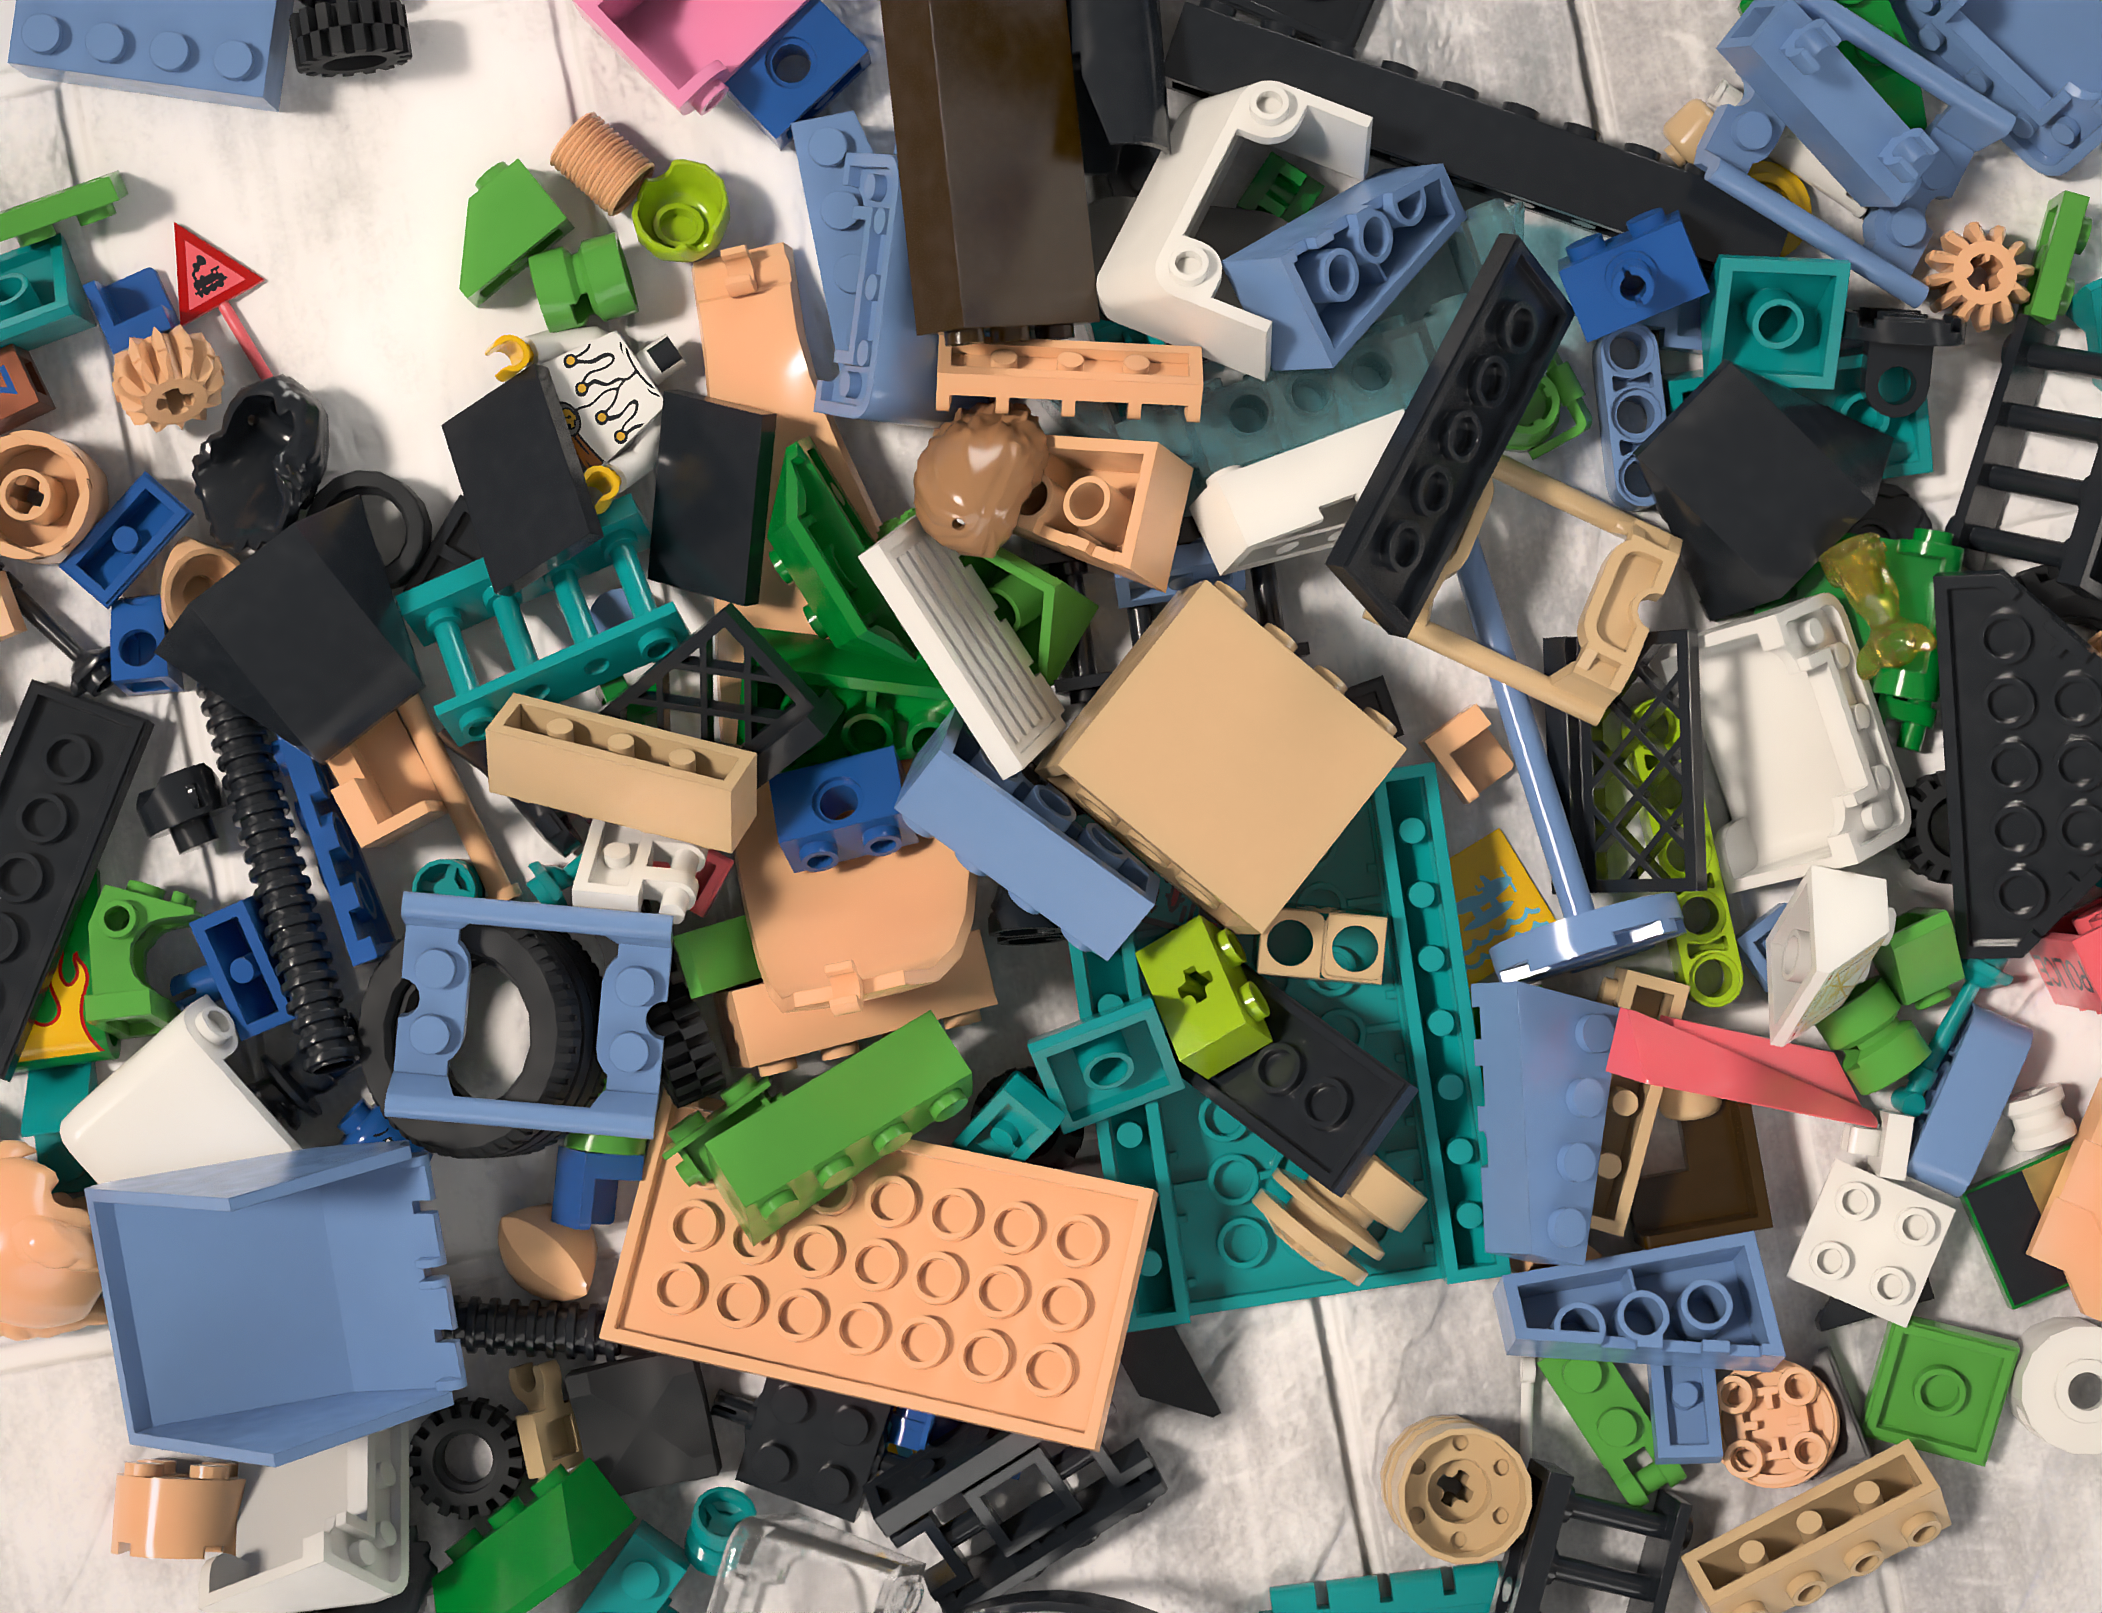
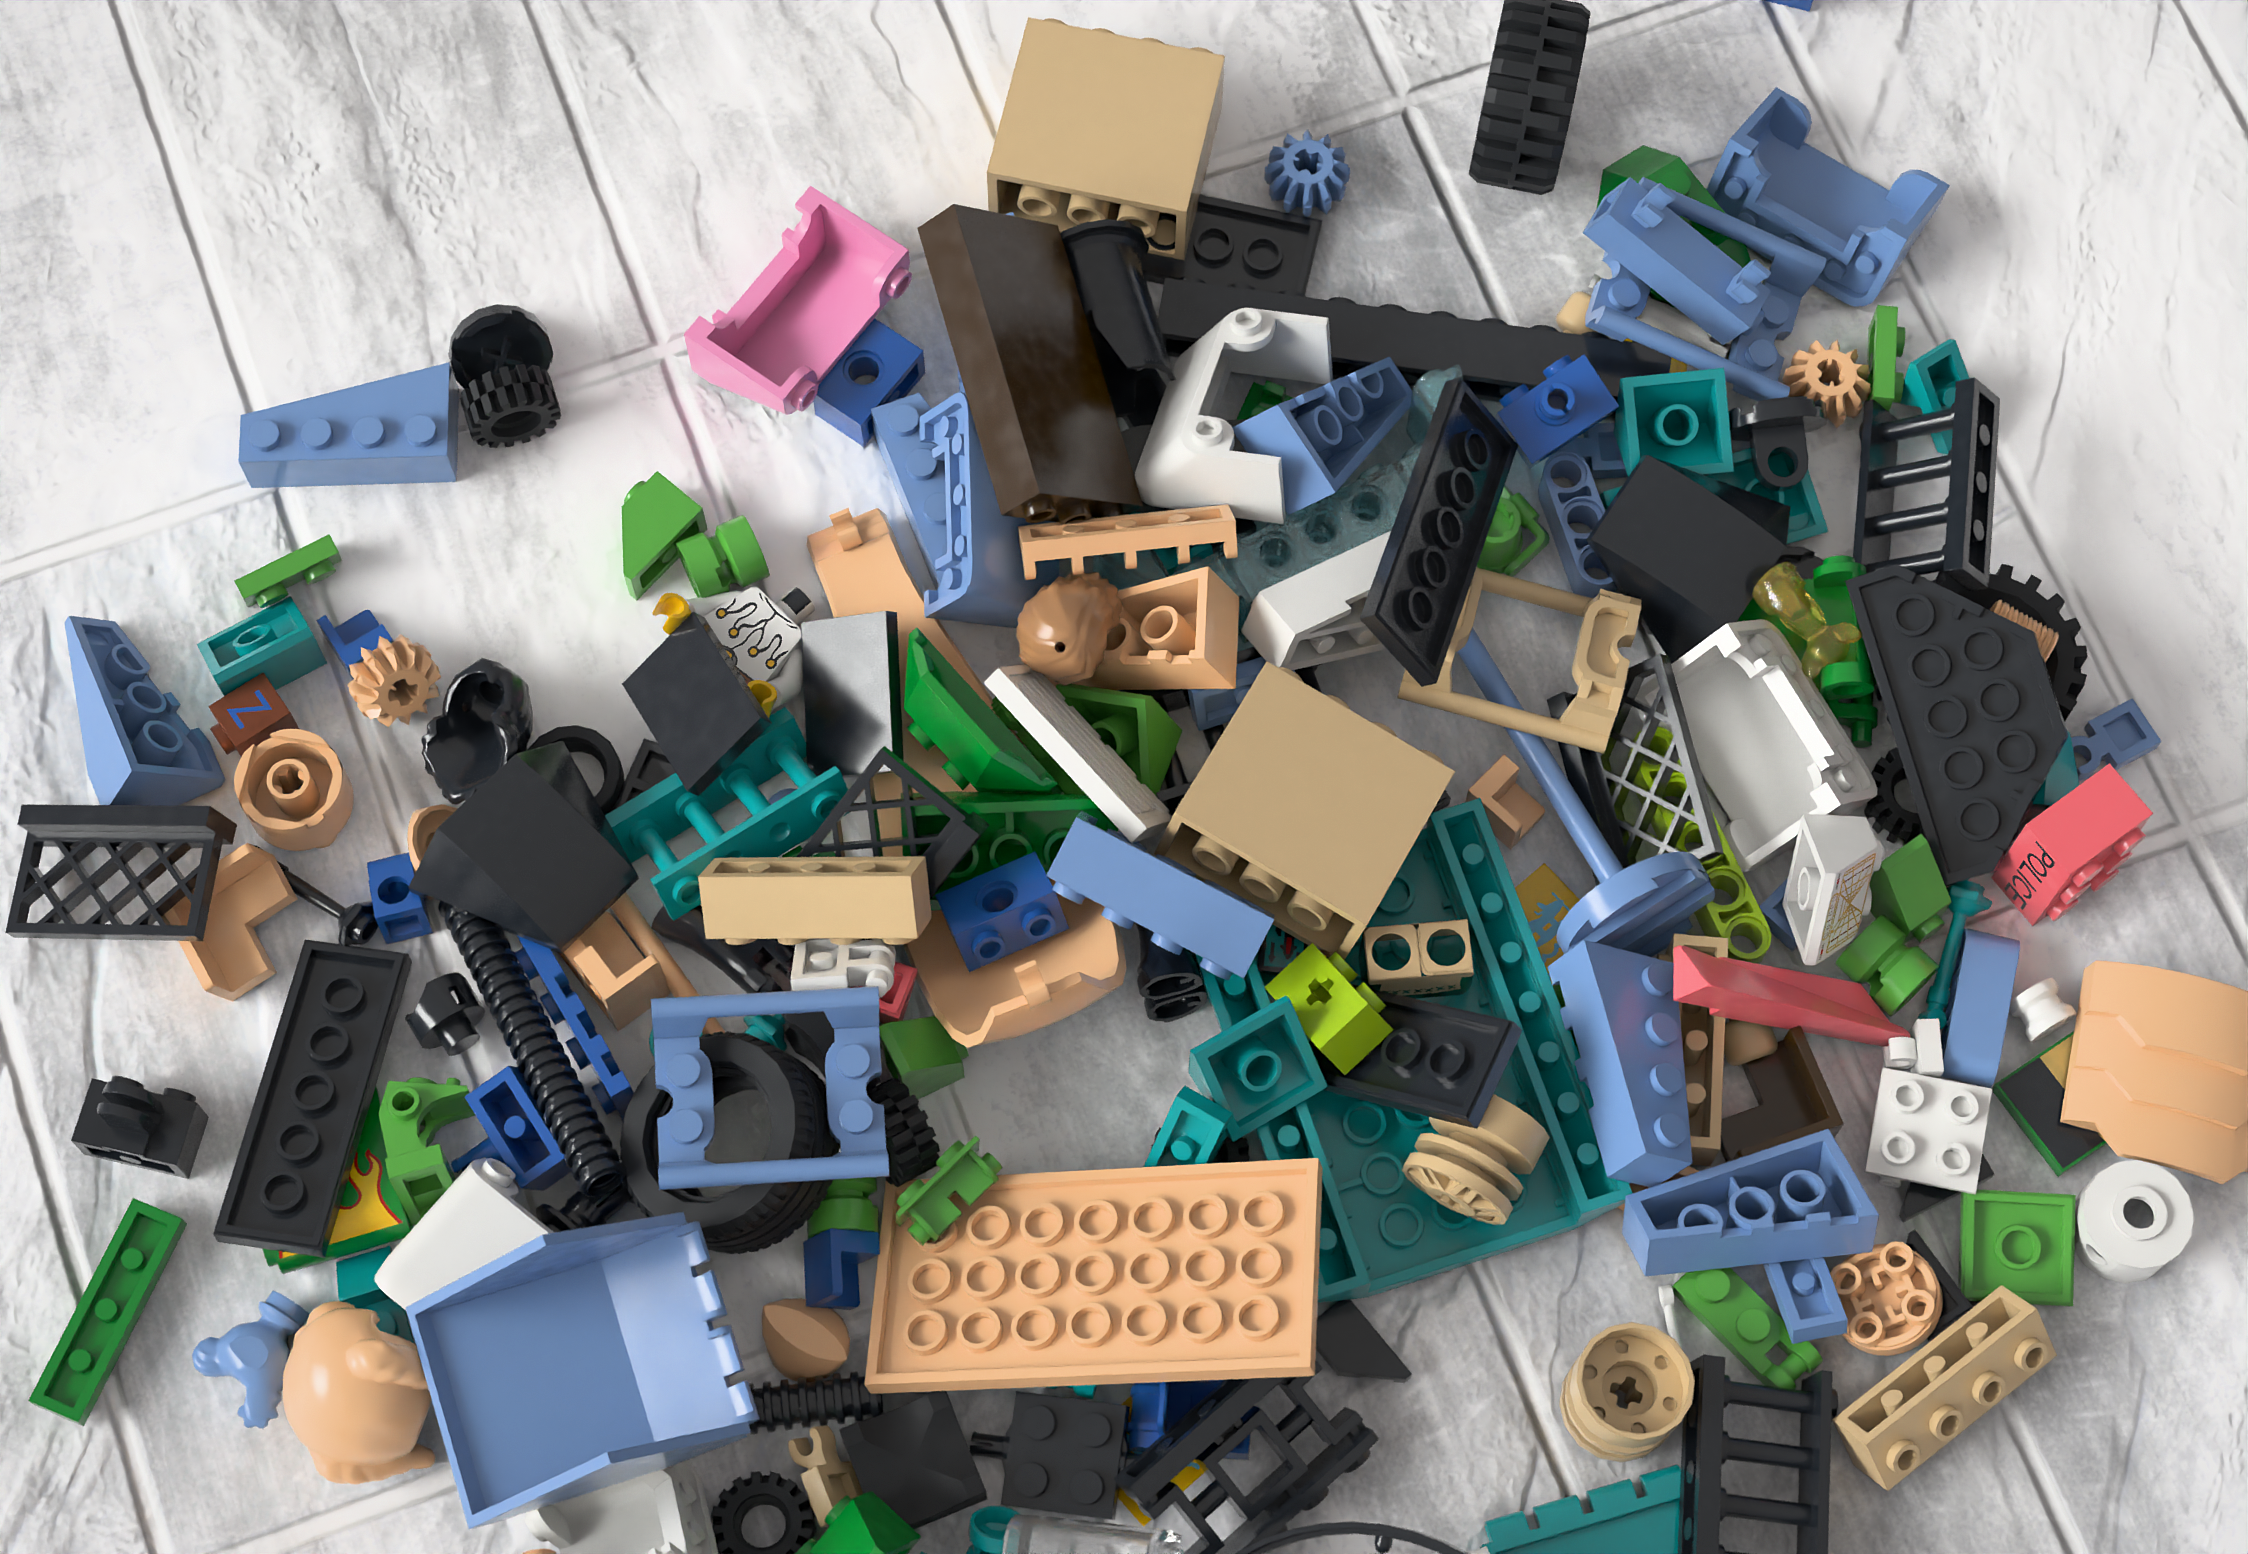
camera: 10 degrees left, 20 degrees down
blue slope [58,471,195,610] -> none
piece [174,222,273,381] -> none
light nougat piece [550,112,655,216] -> none
lime hair [631,159,730,262] -> none
bright green wedge [704,1010,973,1247] -> none
light nougat wedge [712,929,998,1077] -> none

